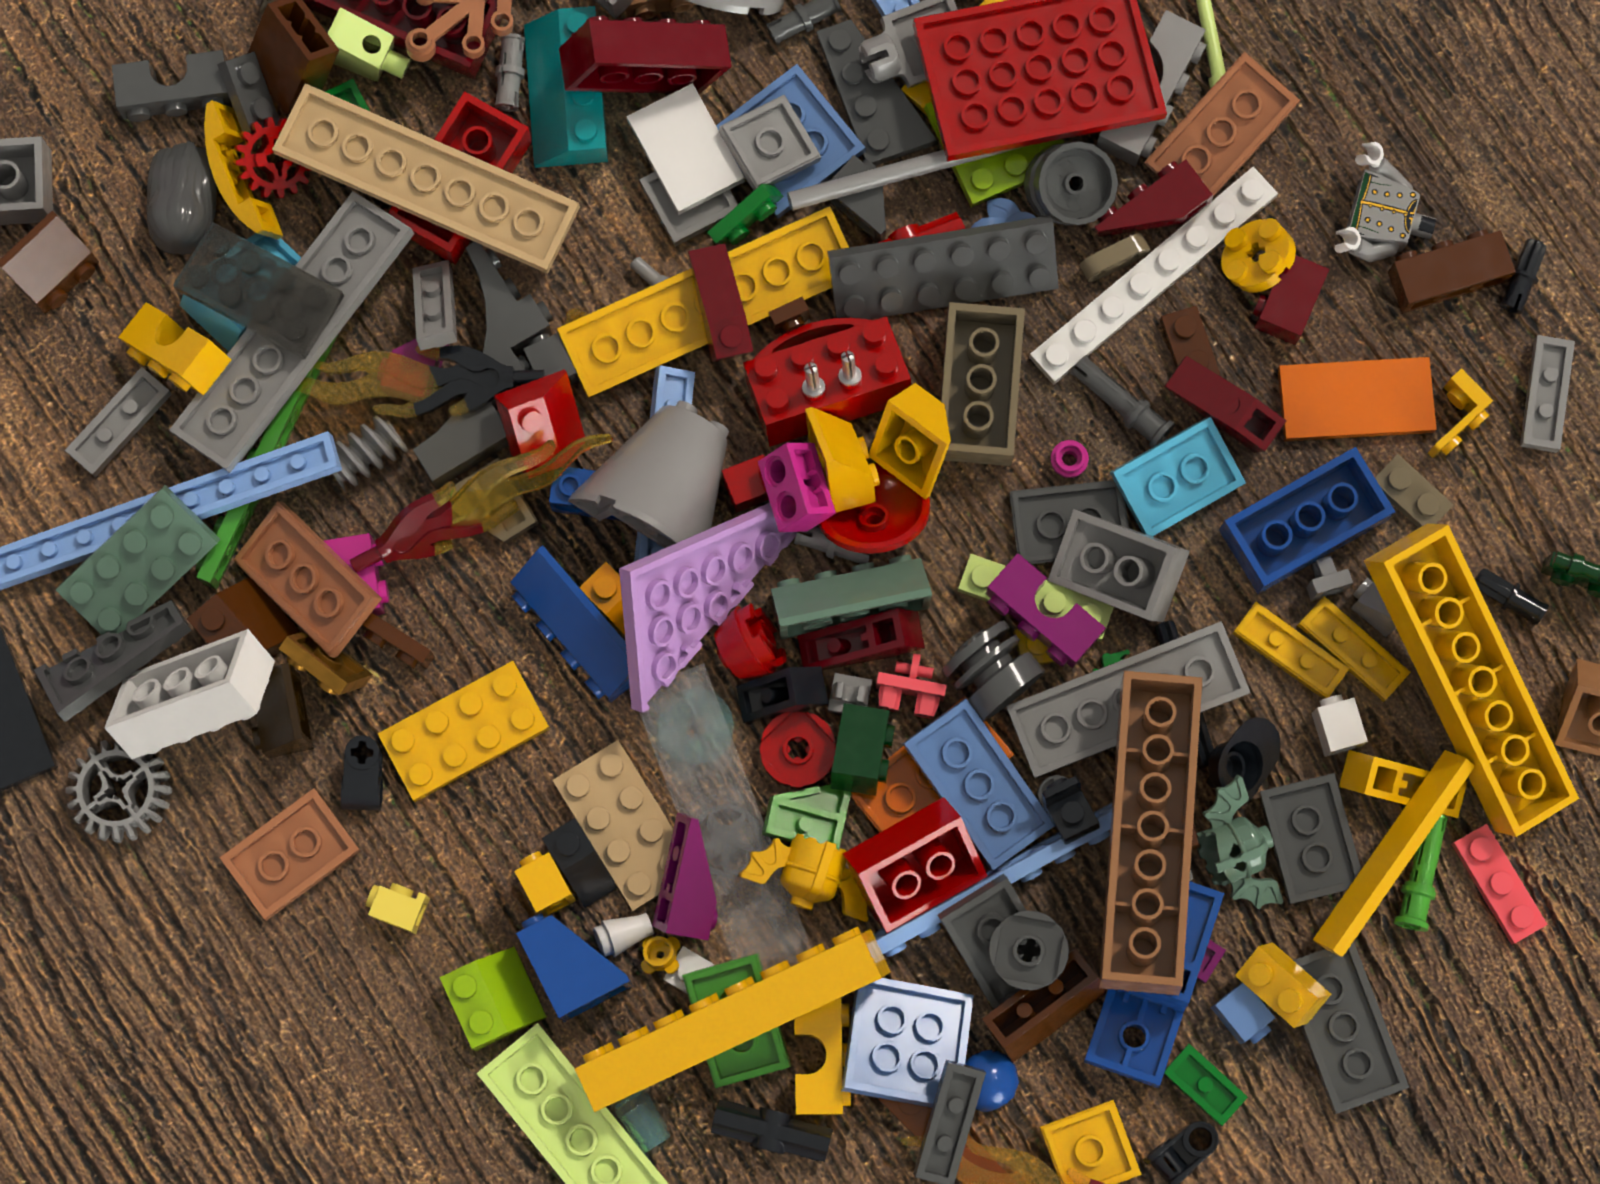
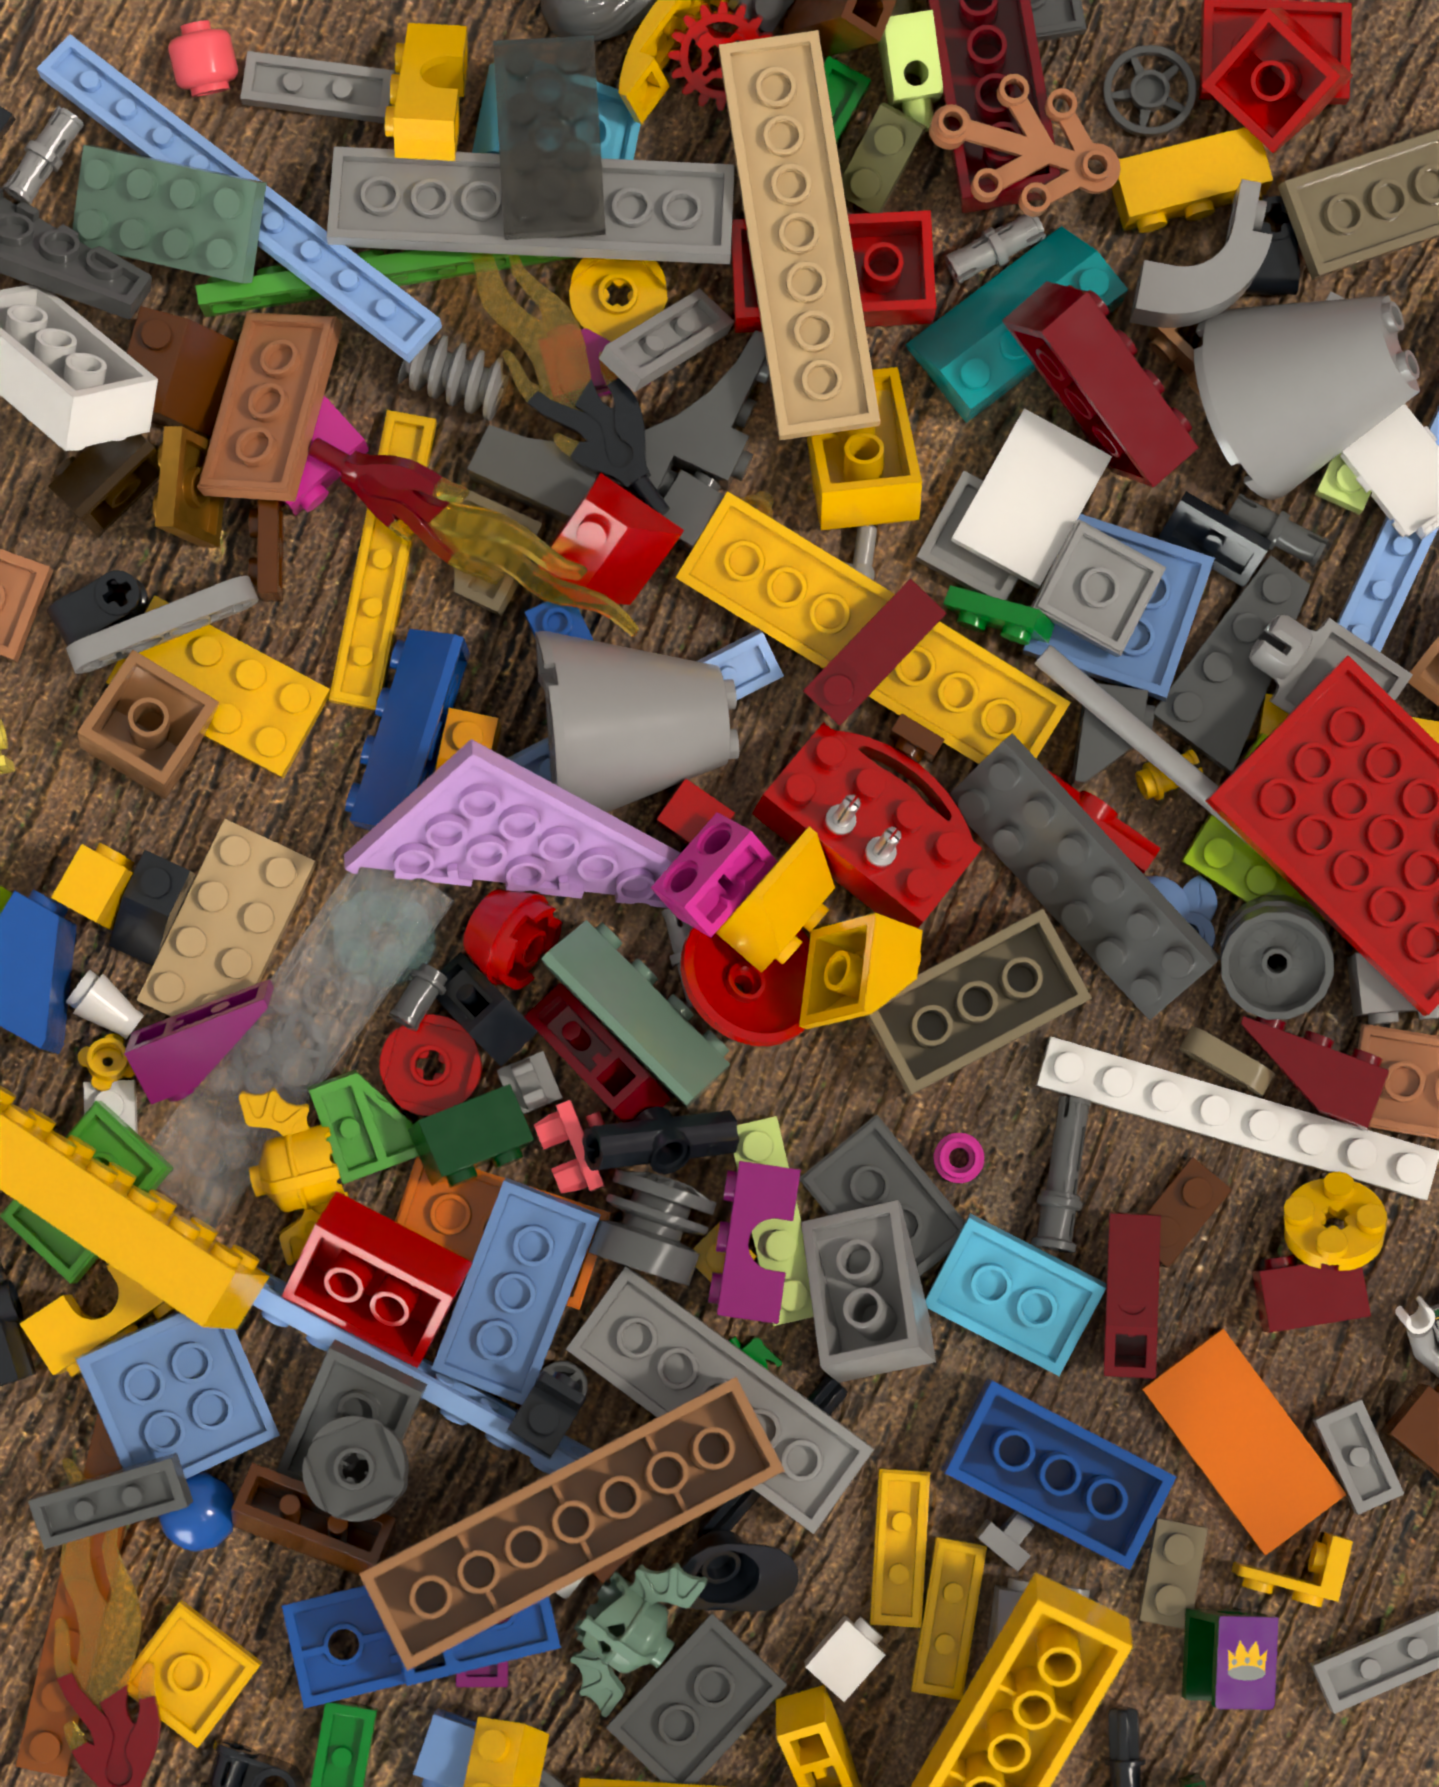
camera: 55 degrees right, 5 degrees up
none -> light grey pin [3,106,84,205]
none -> light grey beam [66,576,259,674]
none -> medium nougat slope [77,650,219,800]
none -> coral head [168,20,238,97]
none -> yellow tile [329,410,437,711]
none -> dark grey pin [389,963,448,1031]
none -> yellow plate [569,258,668,342]
none -> black piece [582,1106,740,1174]
none -> yellow slope [807,367,922,531]
none -> olive plate [842,102,927,213]
none -> yellow pin [1135,750,1203,801]
none -> black plate [1159,491,1272,587]
none -> piece [1182,1608,1279,1710]
none -> light grey plate [1312,1399,1404,1515]

